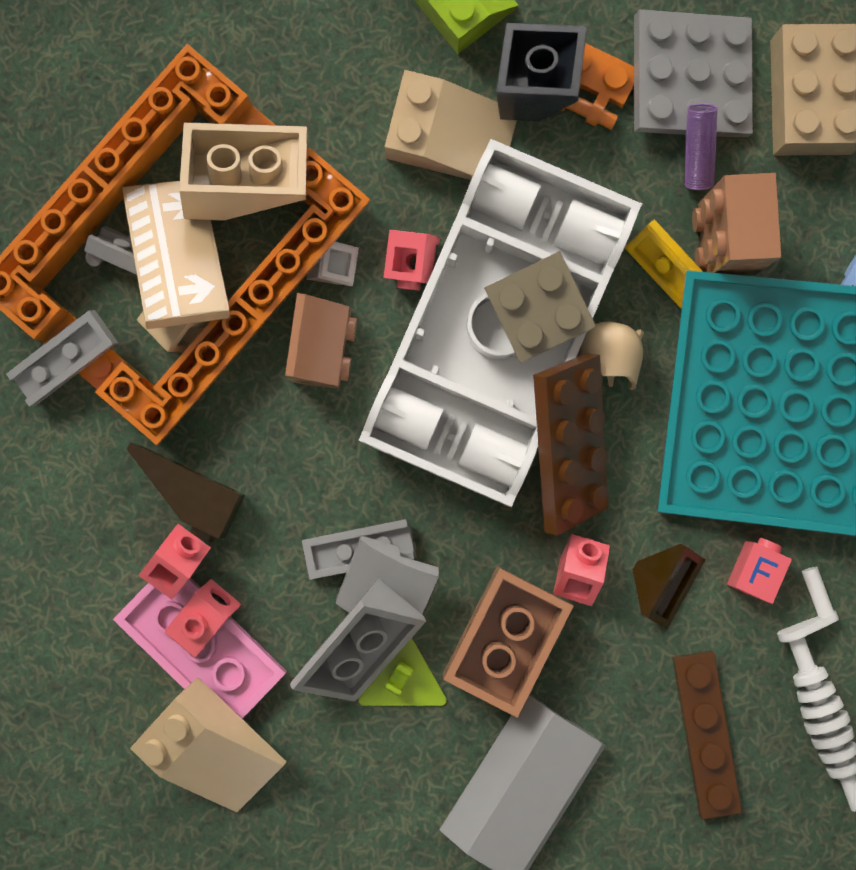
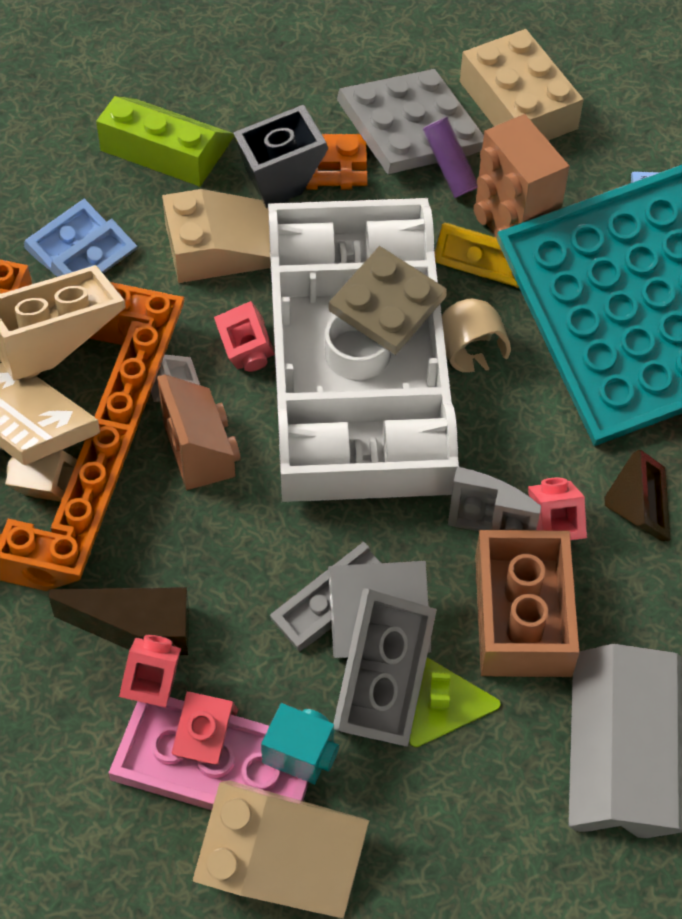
camera: 25 degrees left, 30 degrees down
reddish brown plate [533,353,609,536] -> none
none -> light blue slope [24,198,137,277]
none -> teal brick [261,703,339,785]
none -> light grey slope [448,467,541,531]

